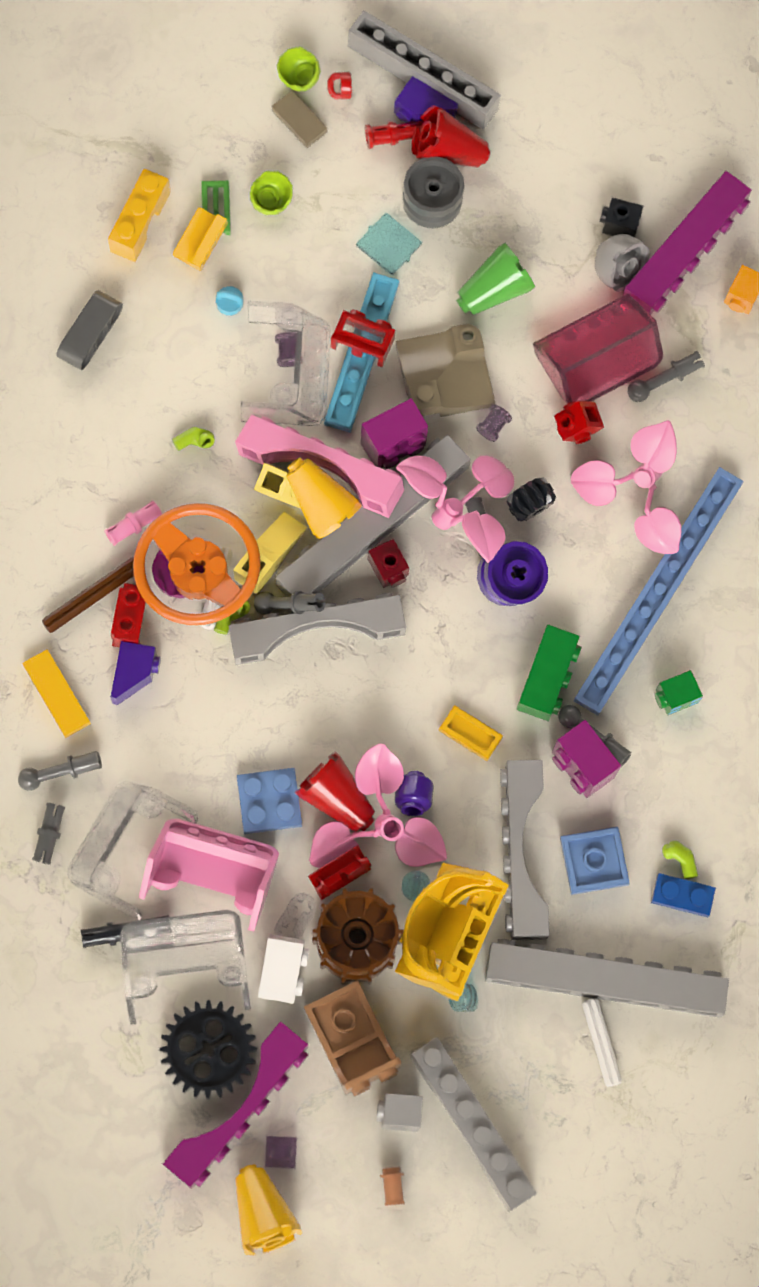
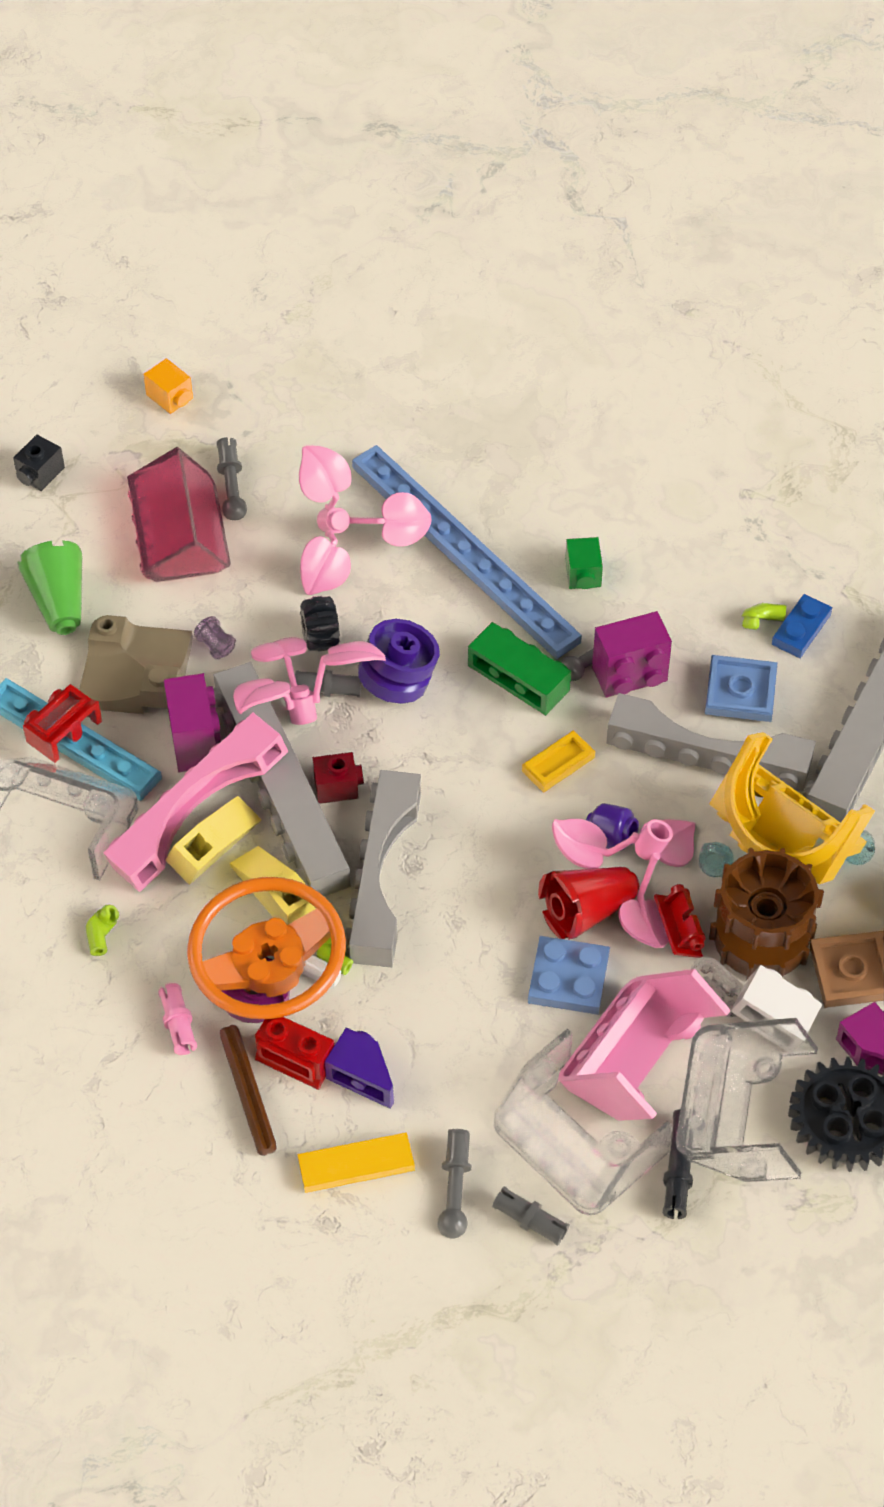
camera: 65 degrees left, 20 degrees down
dark grey pin [254,591,325,615] -> none
clear purple bush [275,332,301,367] -> none
yellow cone [286,457,362,539] -> none
red brick [554,401,605,444] -> none
light grey cylinder [595,234,649,292] -> none
magenta brick [622,171,752,318] -> none

